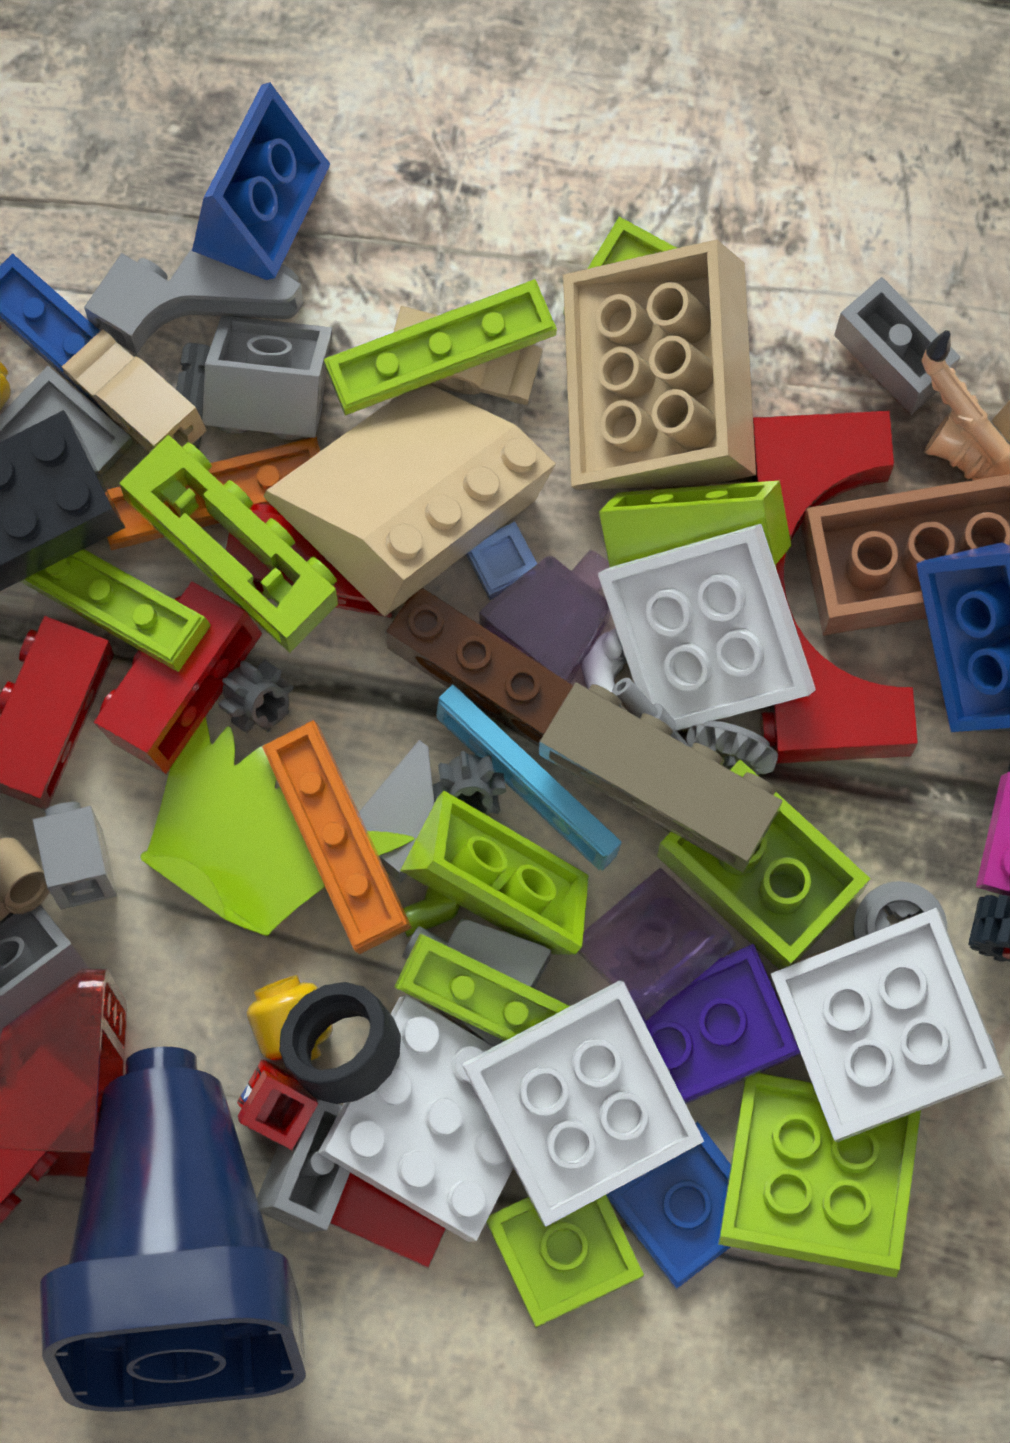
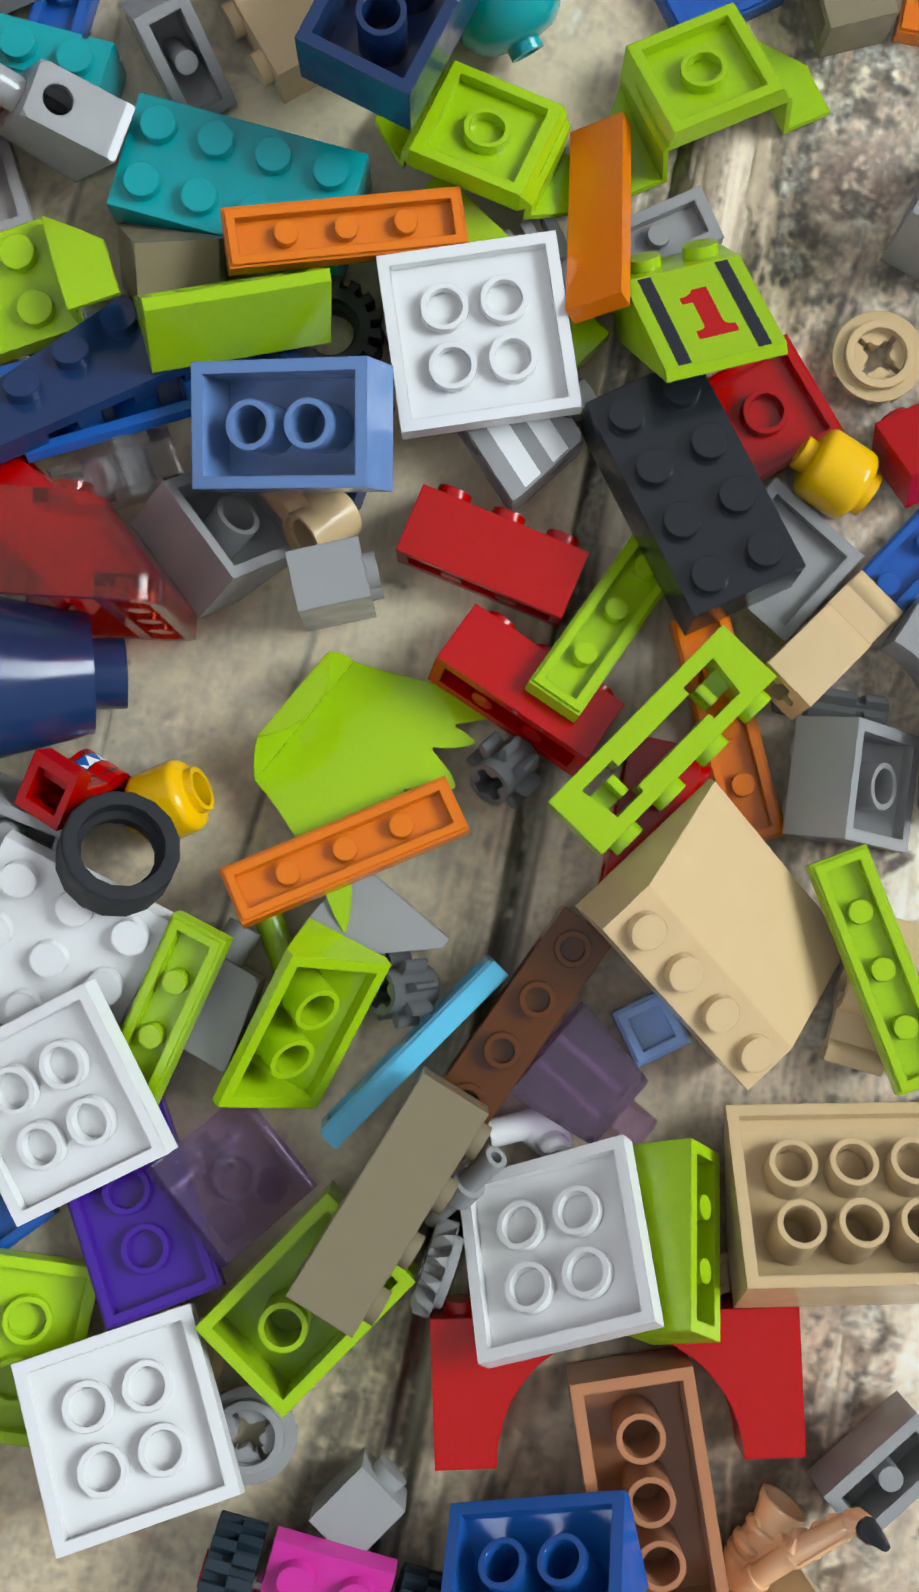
camera: 90 degrees right, 10 degrees up
none -> light grey brick [309,1447,407,1551]

